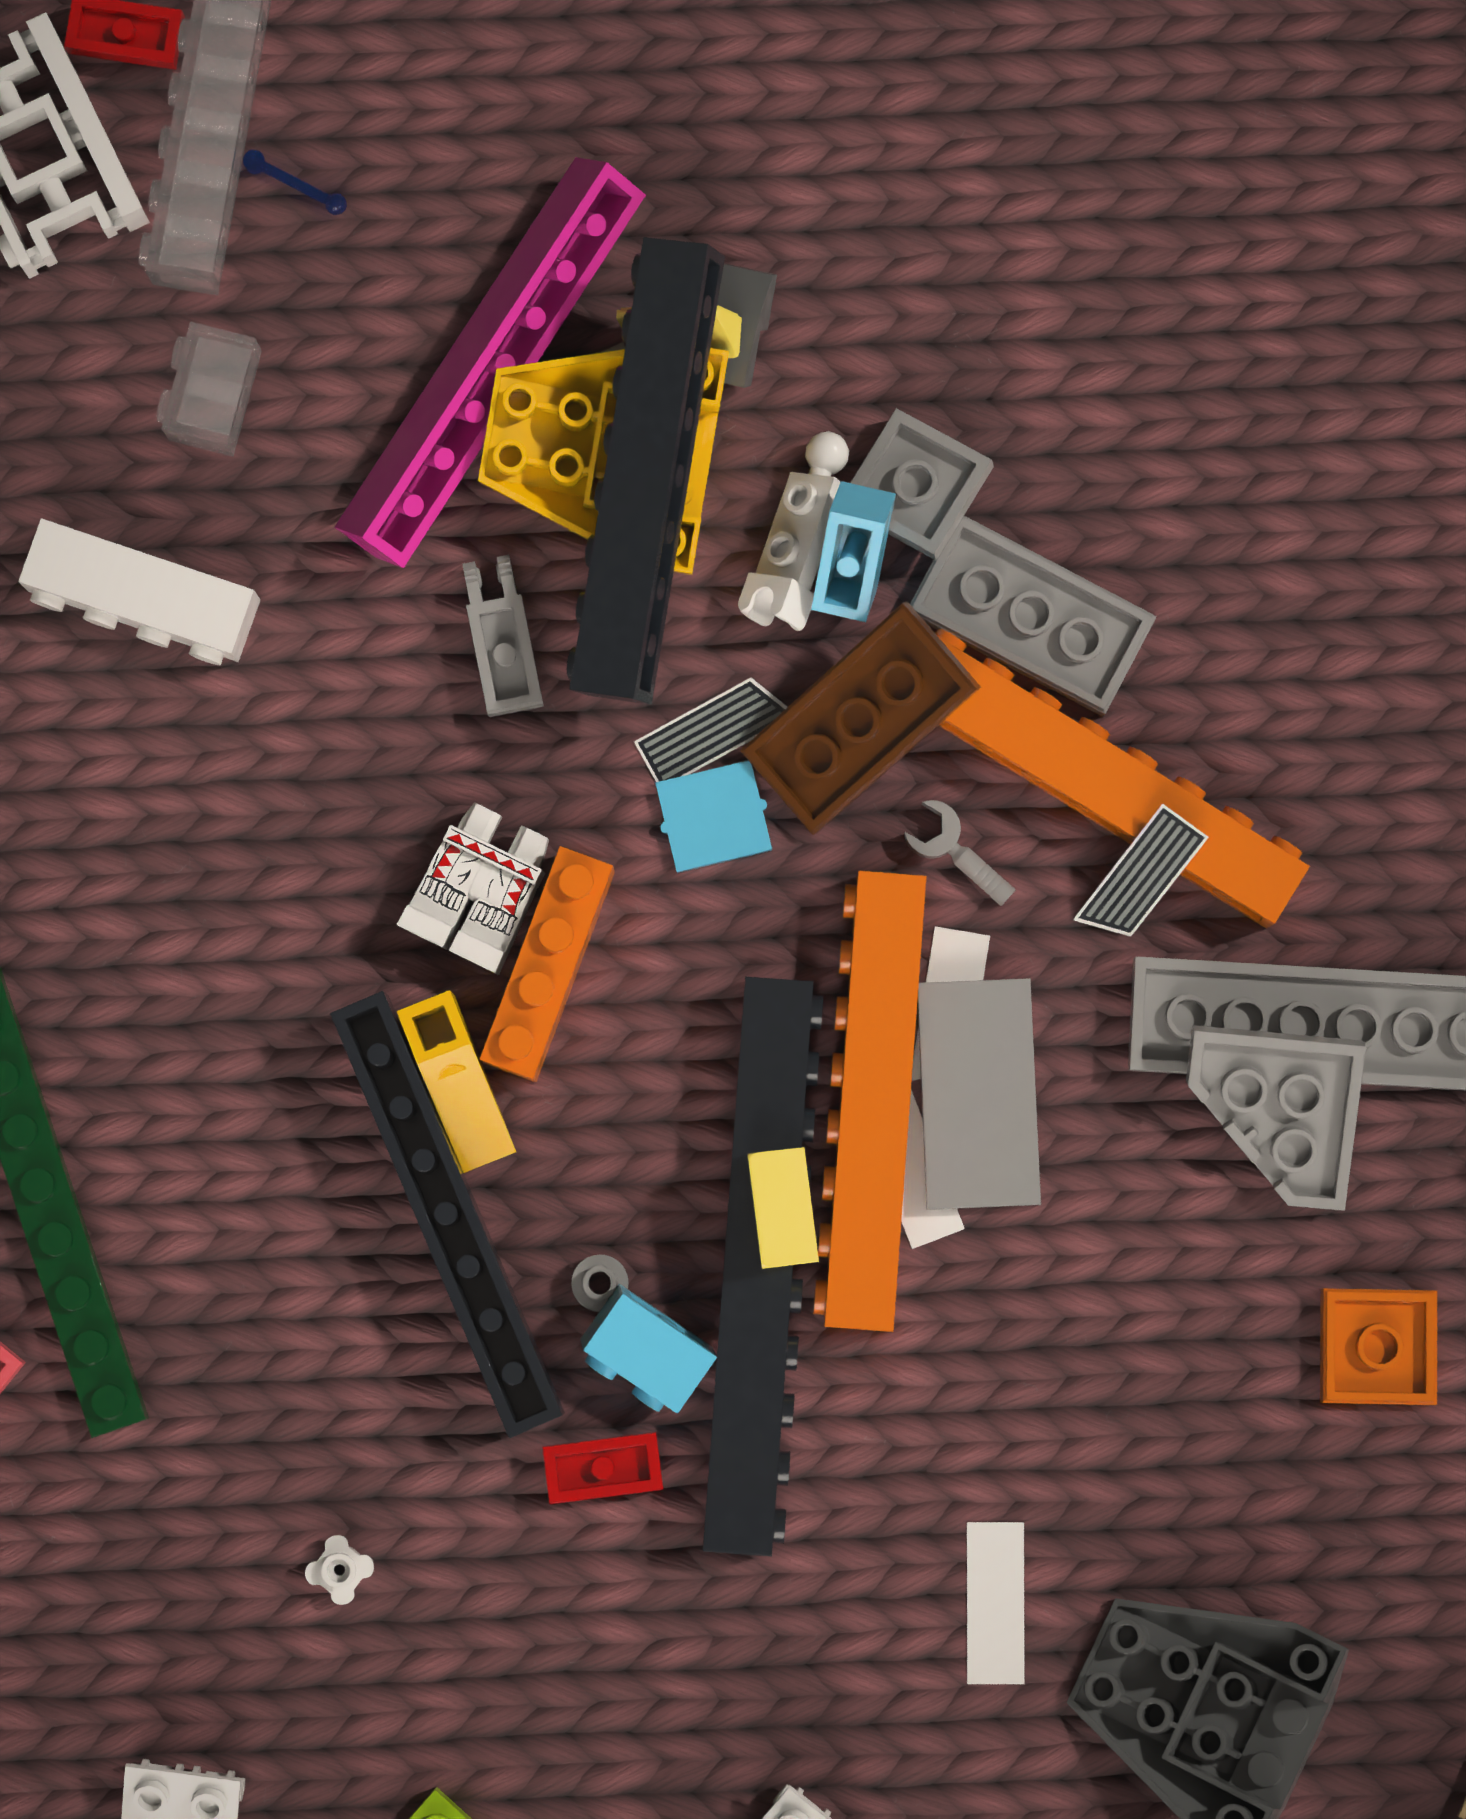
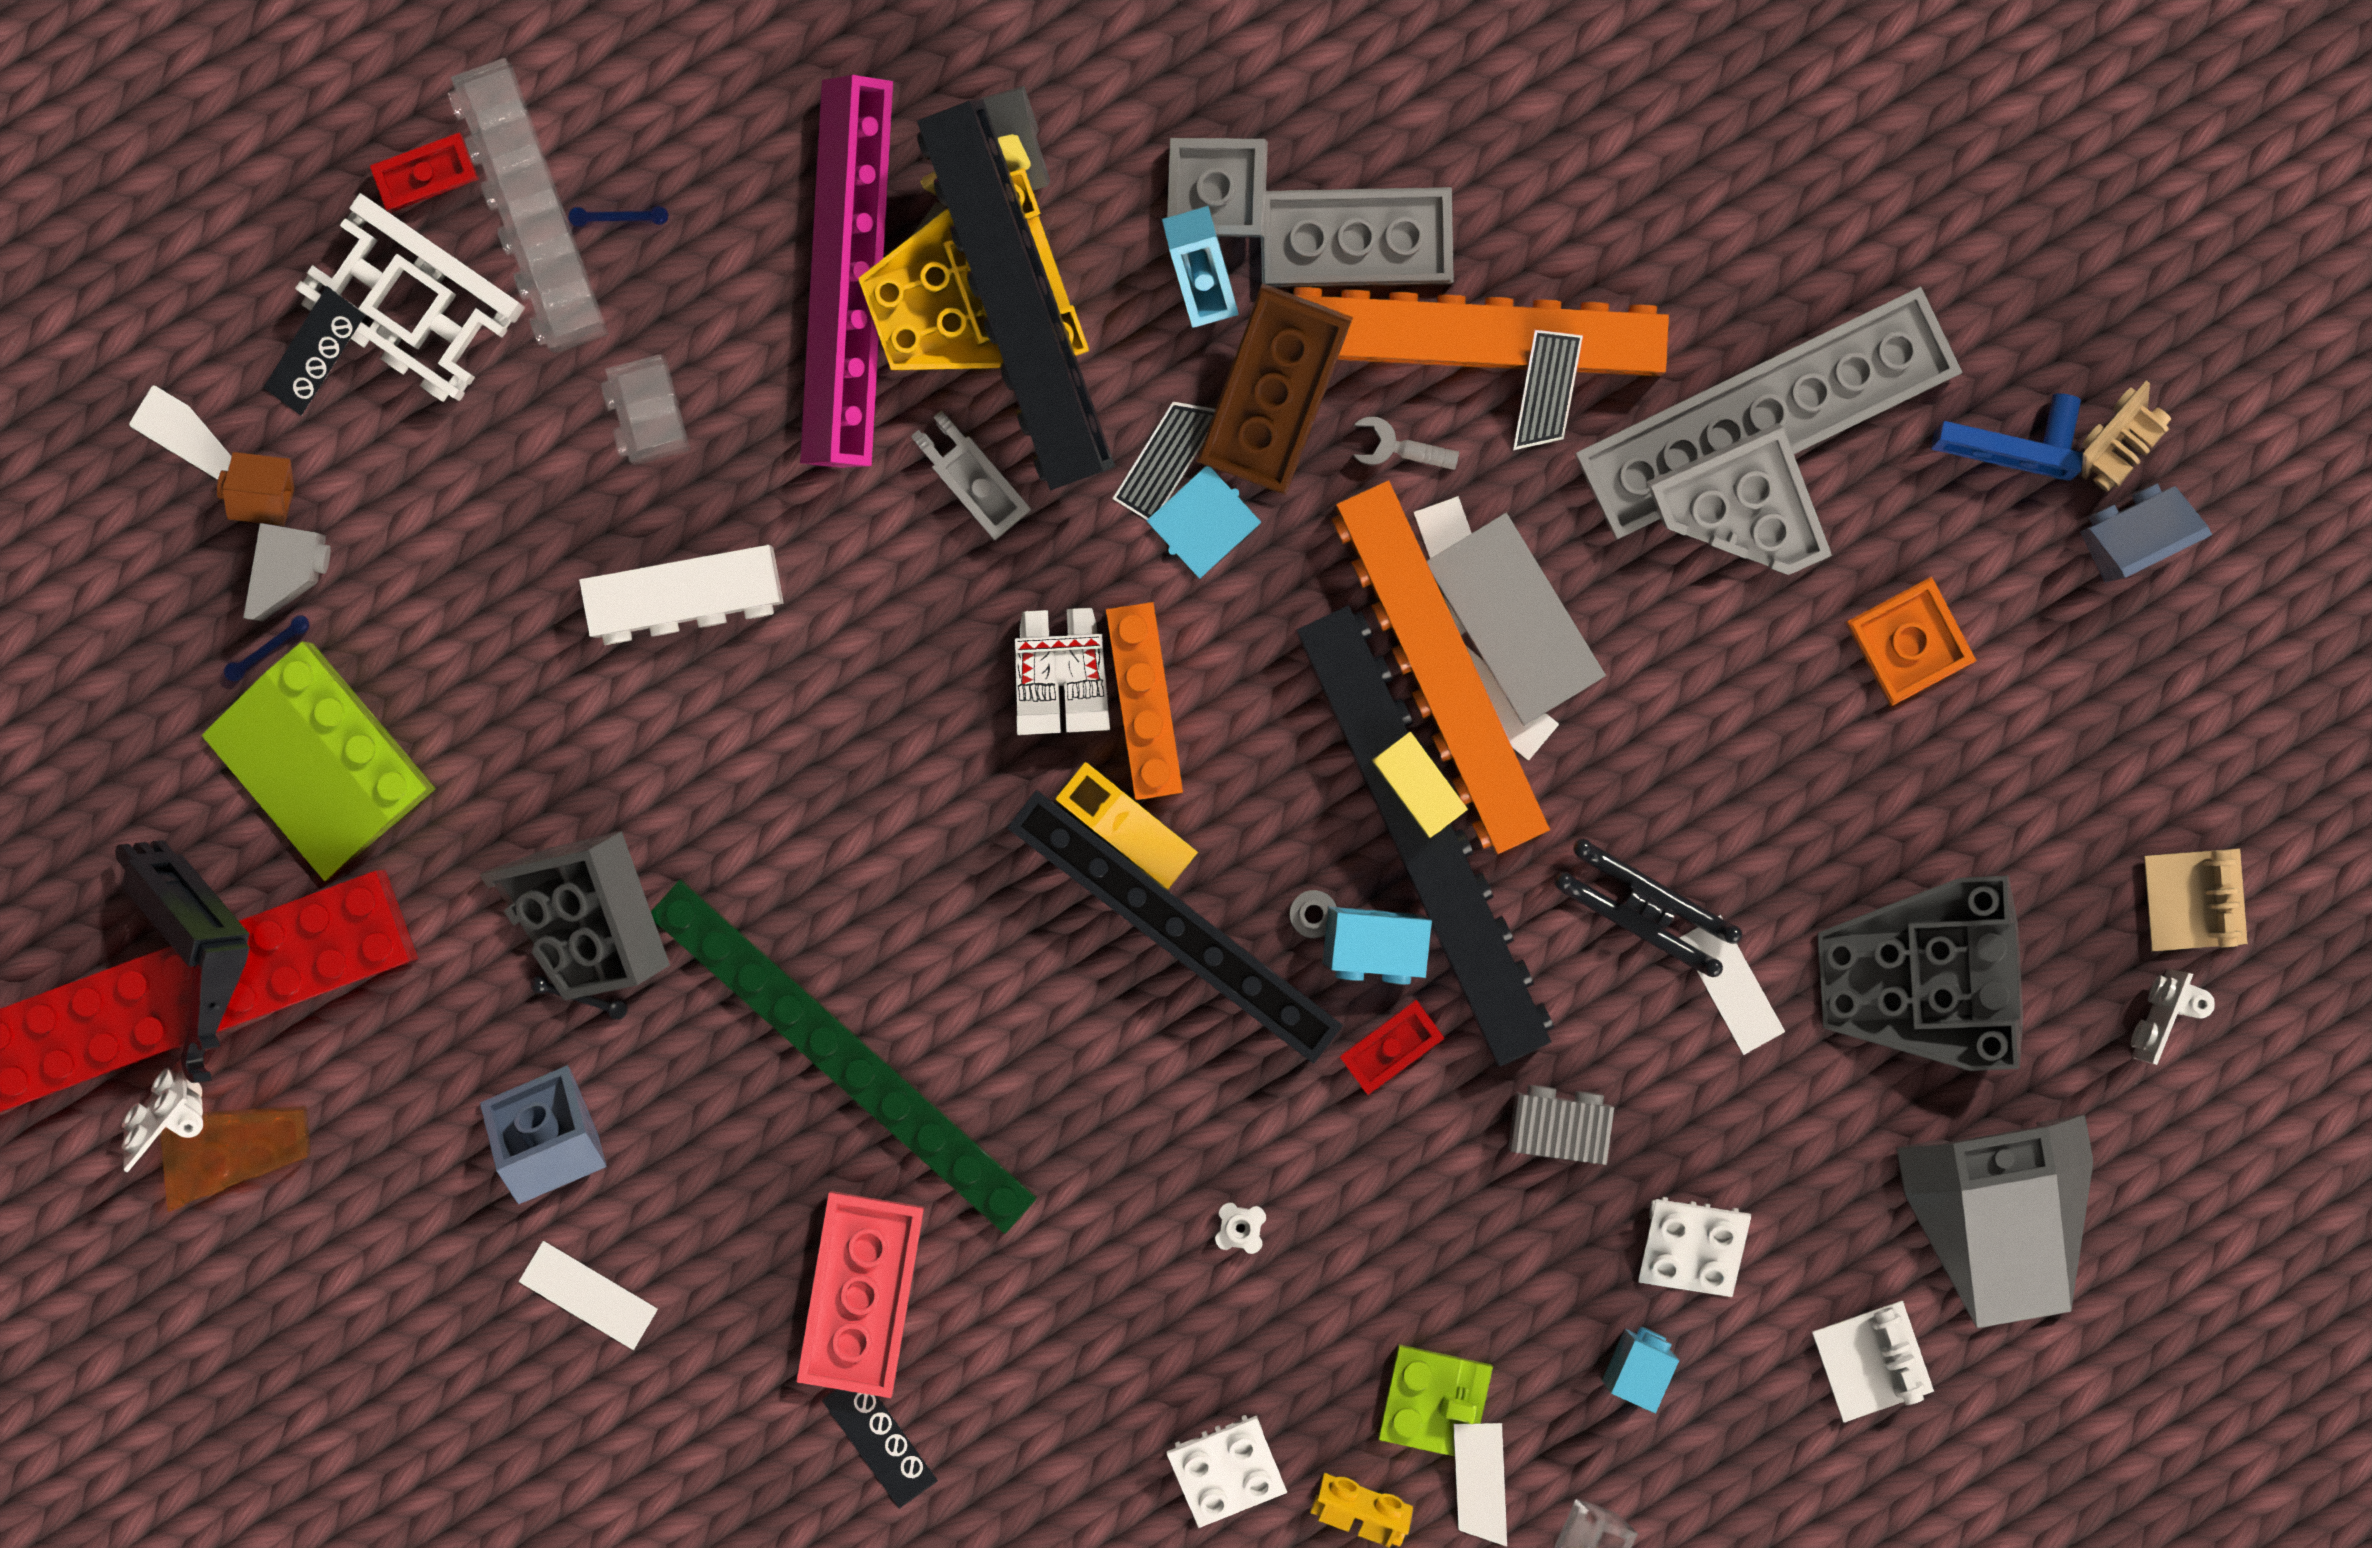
camera: 25 degrees left, 5 degrees up
white plate [738,431,849,631] -> none
none -> light grey brick [1508,1085,1614,1165]
none -> black piece [1554,839,1742,978]

